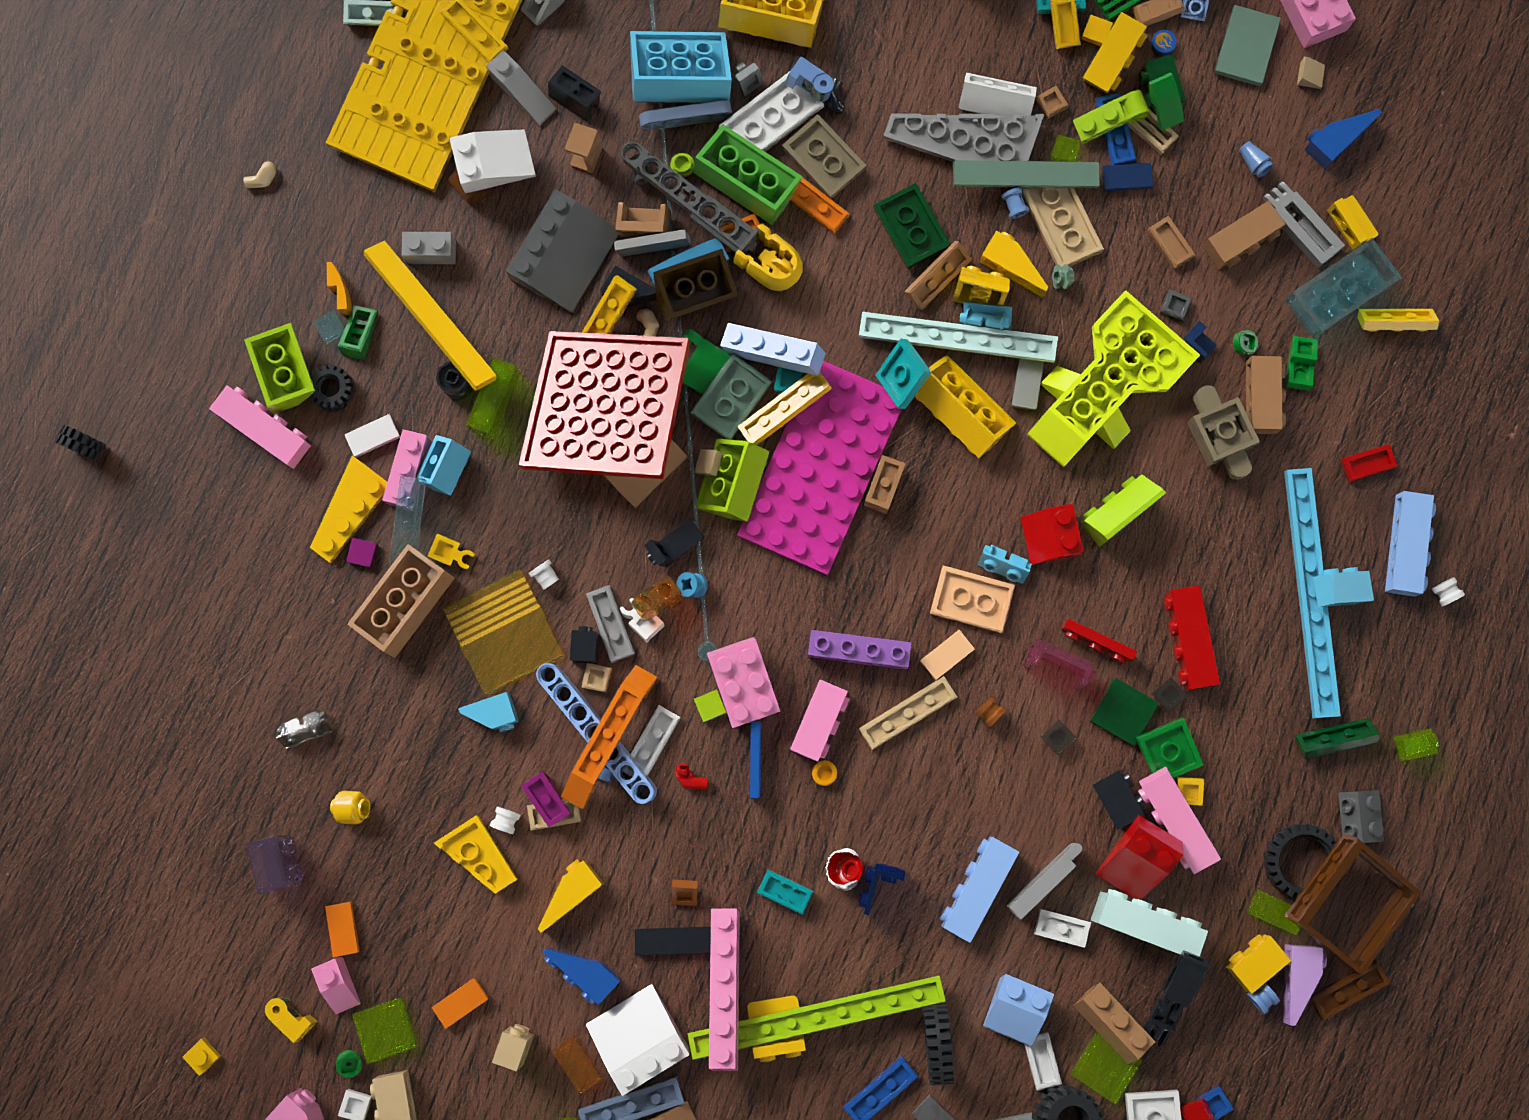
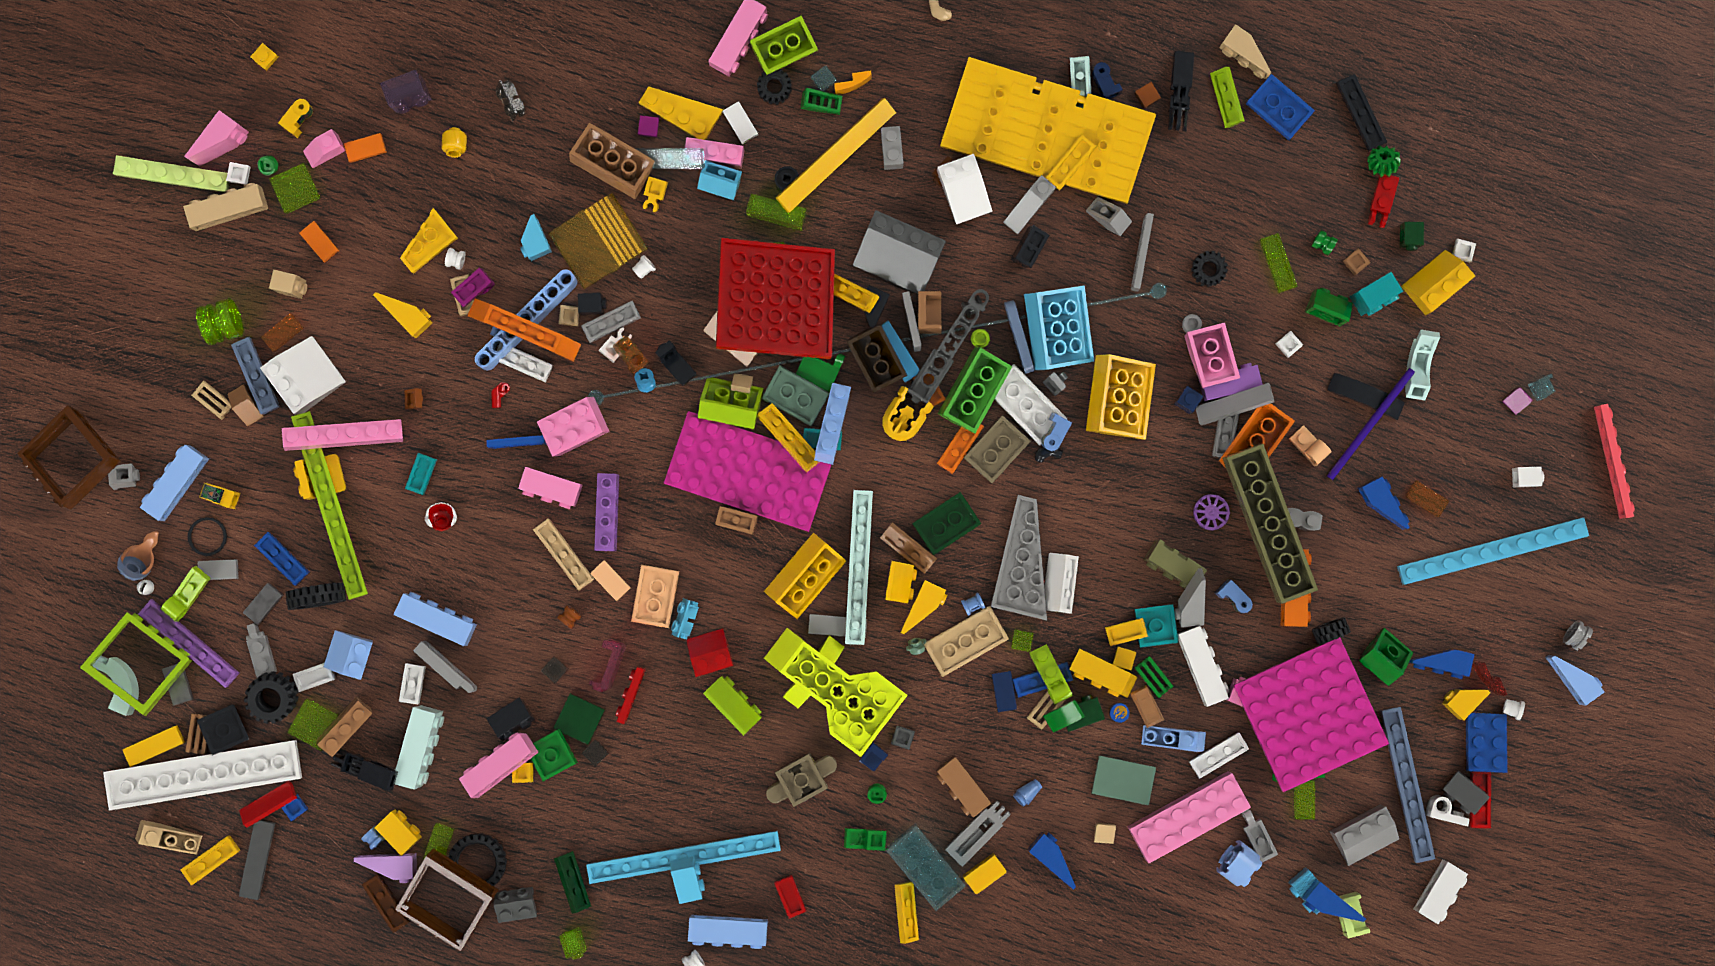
camera: 80 degrees right, 5 degrees up
blue slope [542,947,622,1005] -> none
medium nougat panel [565,123,602,174] -> none
black tile [635,926,711,955] -> none
tan arm [636,308,659,337] -> none
lime tile [694,689,727,722] -> none
light orange tile [812,760,837,786] -> none
clear blue bracket [858,862,906,915] -> none
teal plate [875,338,932,409] -> none
sand green tile [953,160,1099,188] -> none
medium azure hinge [960,301,1012,330] -> none
medium nougat tile [1035,86,1069,120] -> none
red slope [1096,815,1184,900] -> none
medium nougat tile [1147,216,1196,270] -> none
red brick [1163,585,1220,691] -> none
medium nougat brick [1246,356,1286,434] -> none

